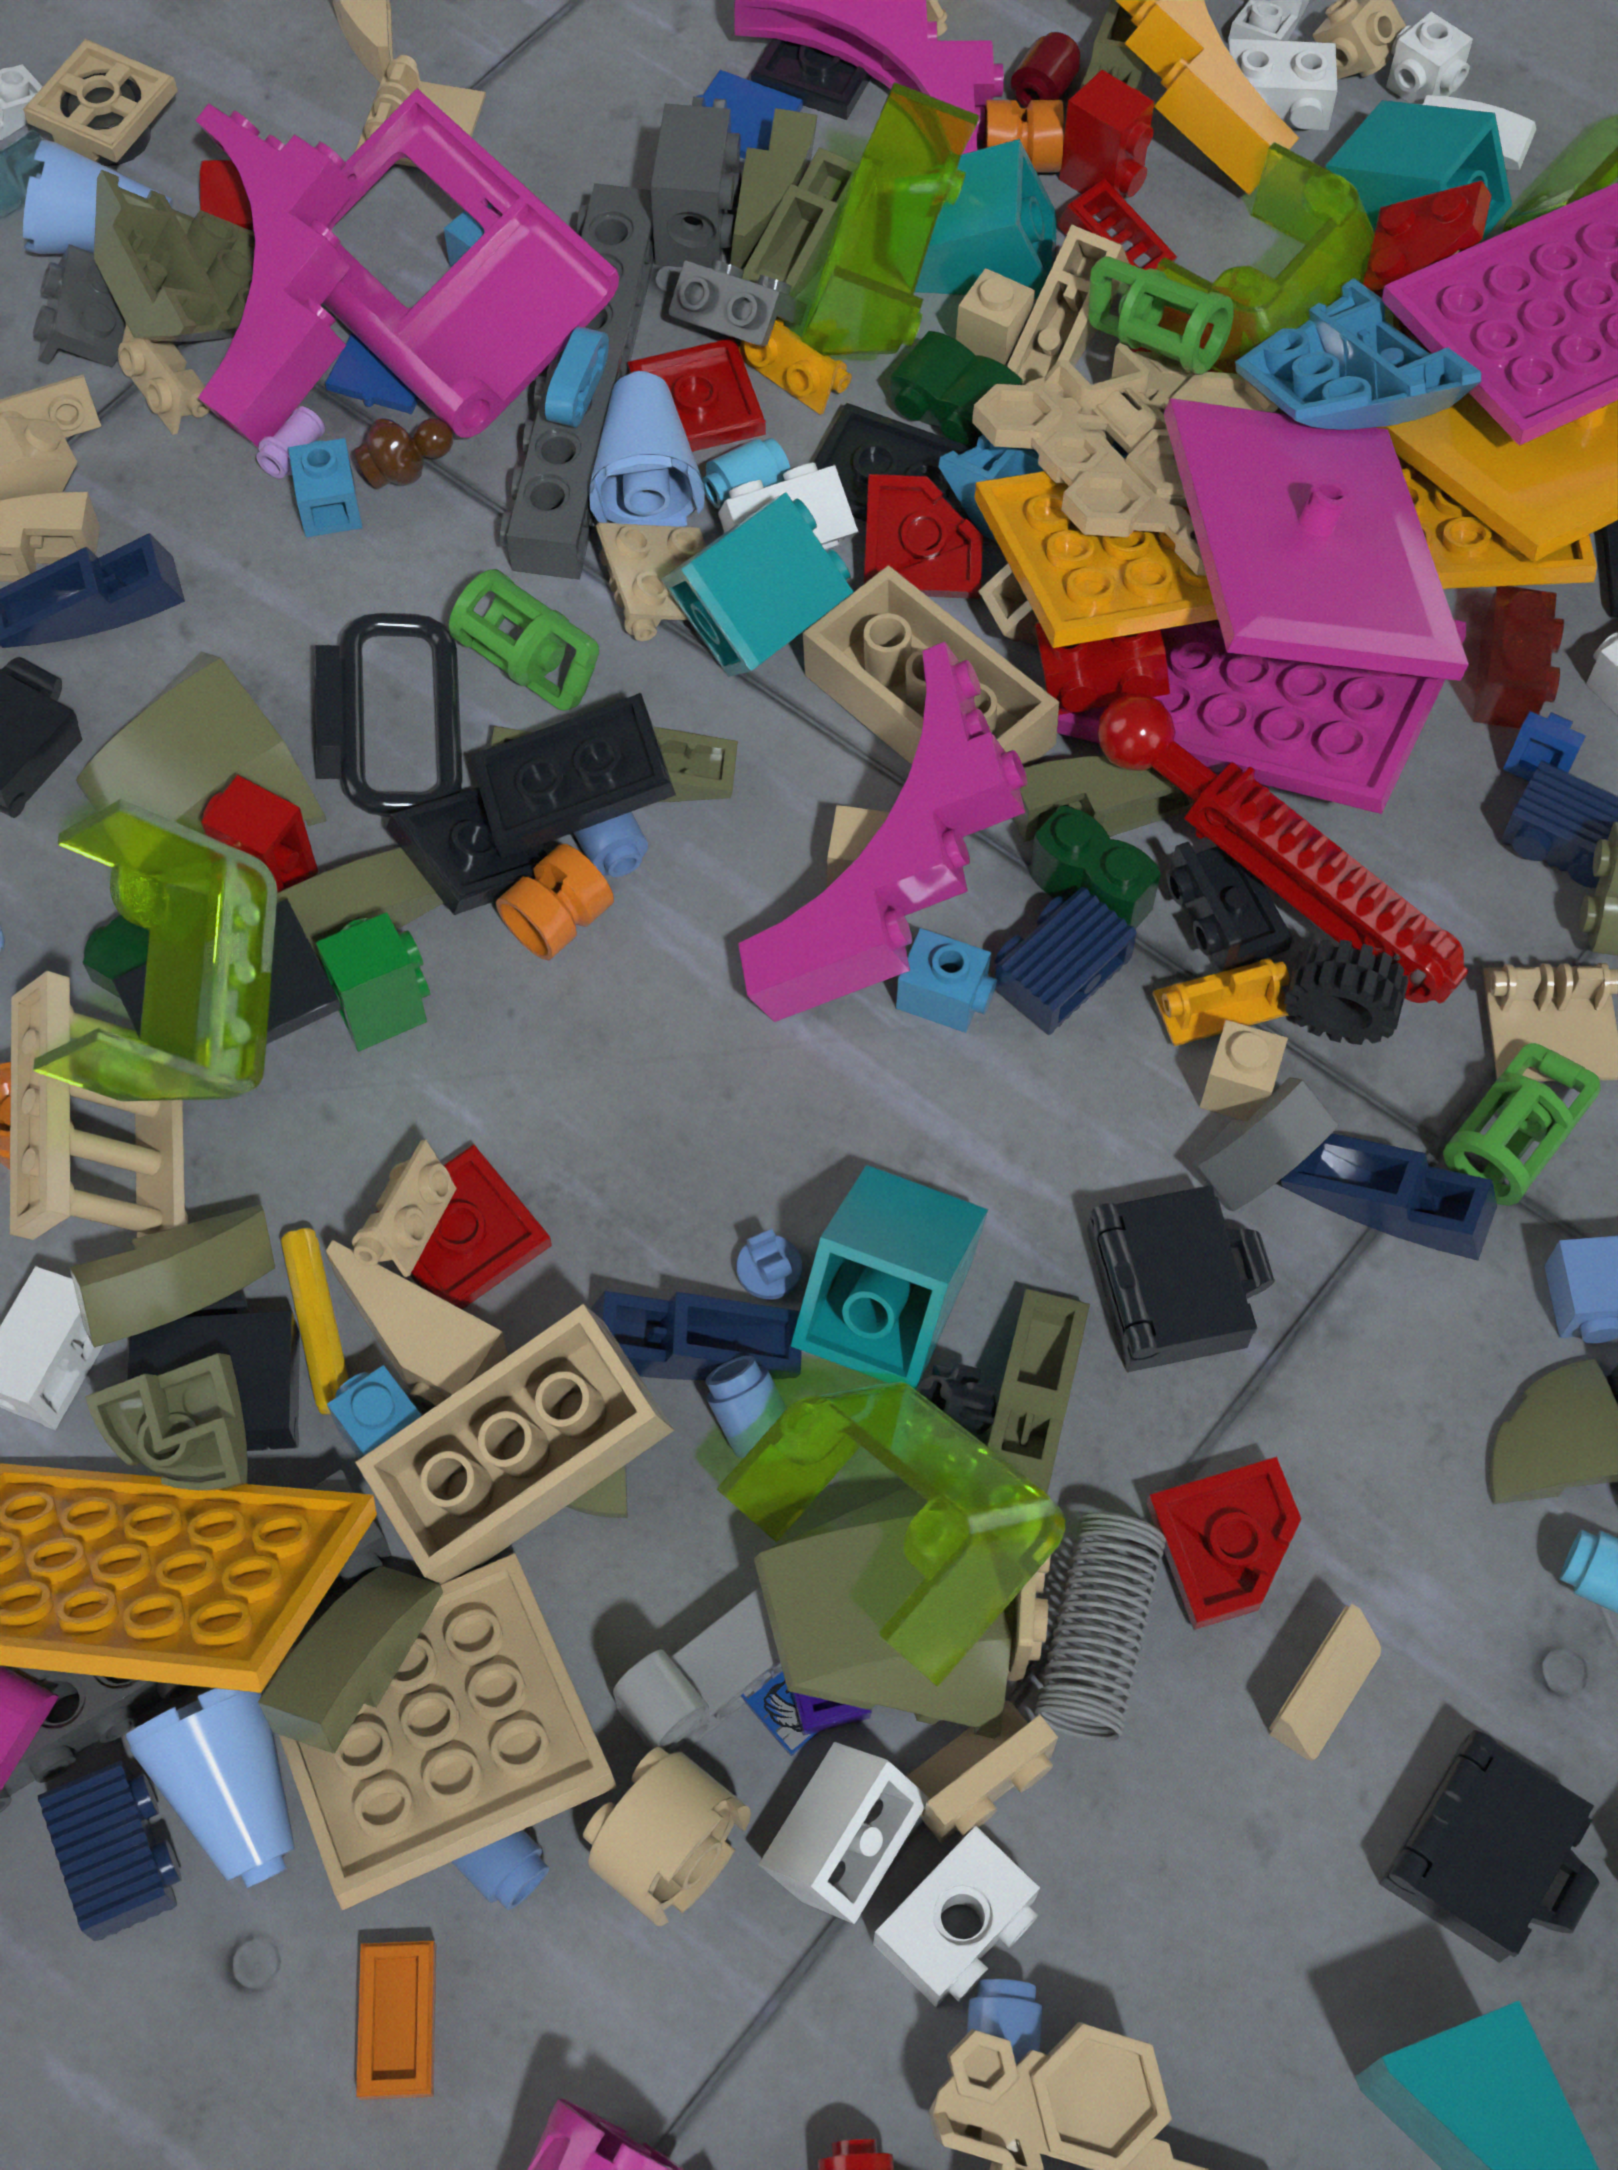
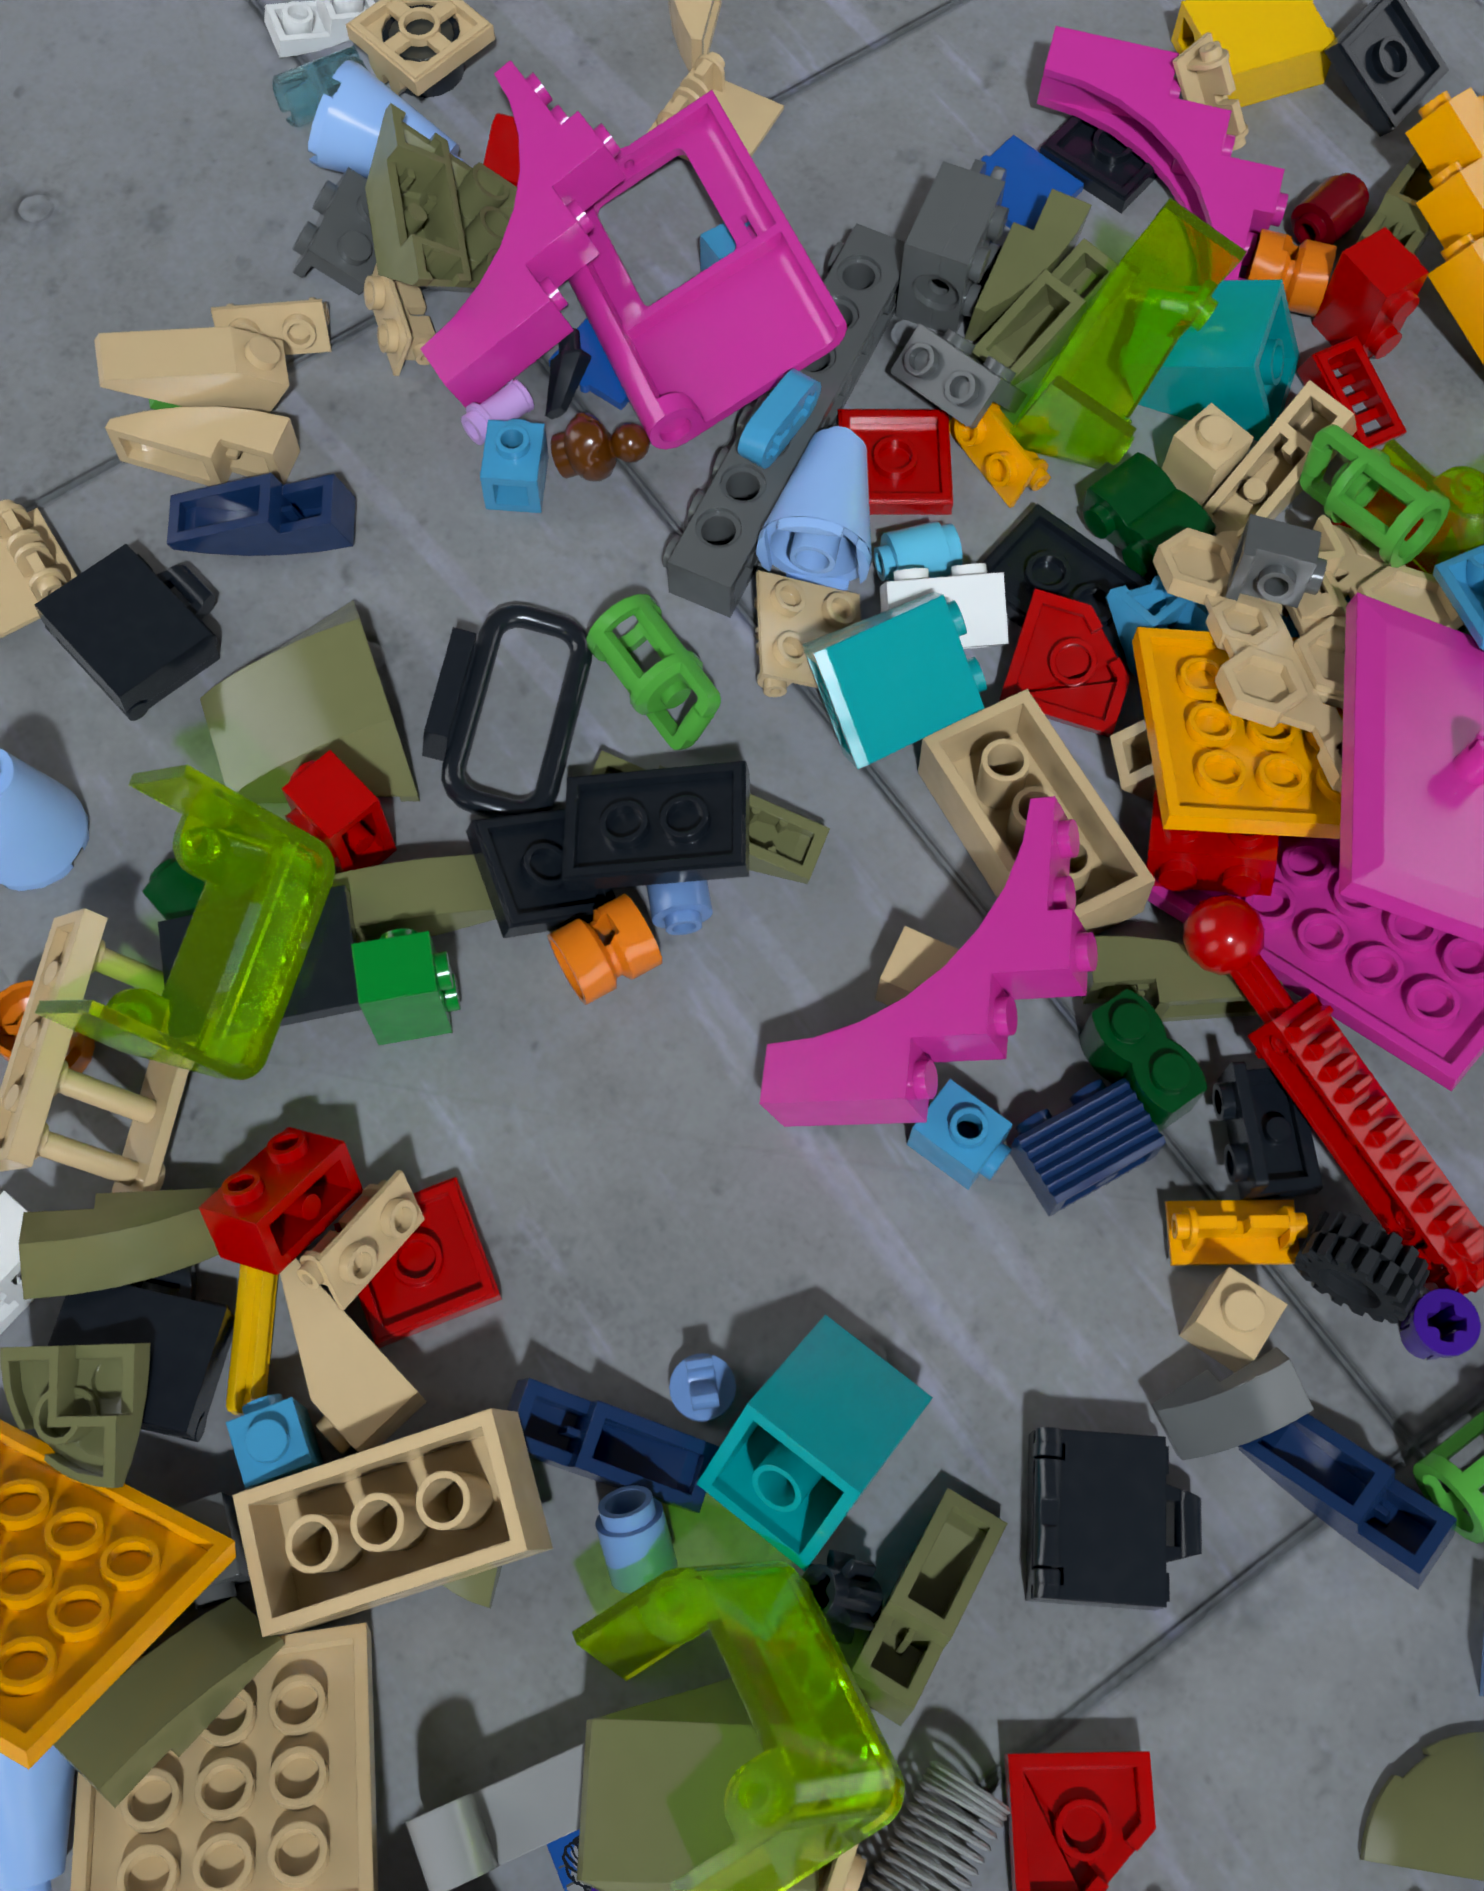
camera: 15 degrees right, 5 degrees up
none -> red brick [199,1127,363,1275]
none -> black bar [545,328,591,419]
none -> dark grey brick [1225,514,1327,608]
none -> dark purple bush [1400,1289,1481,1360]

